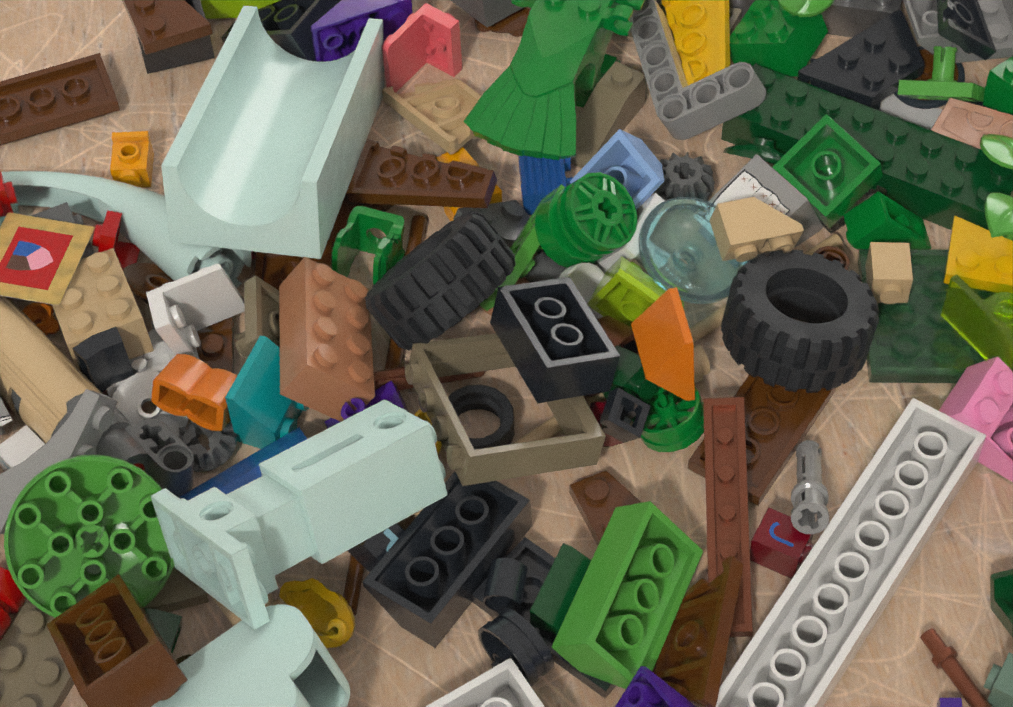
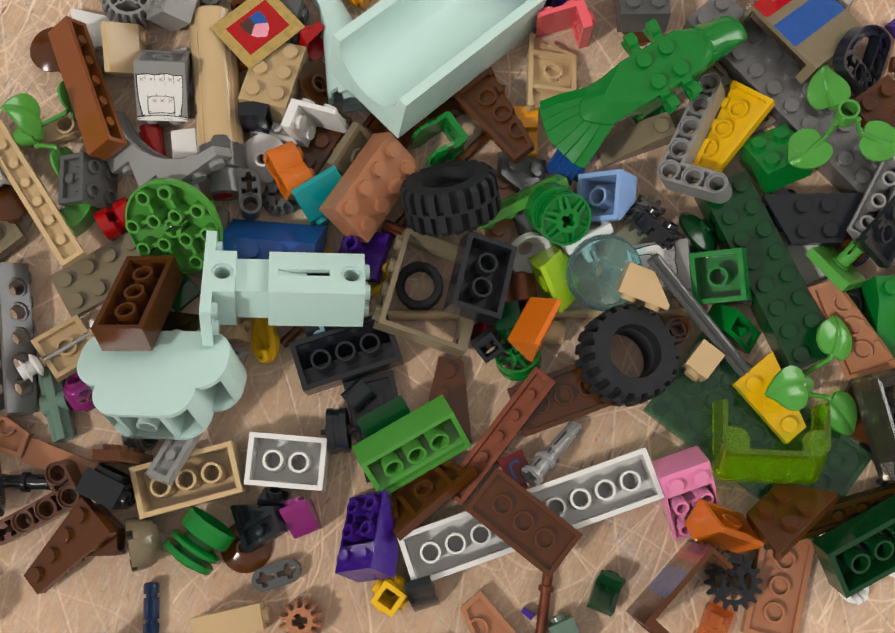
camera: 40 degrees right, 25 degrees up
none -> reddish brown plate [464,467,583,578]
none -> black hinge [632,204,684,250]
none -> dark grey axle [647,253,751,376]

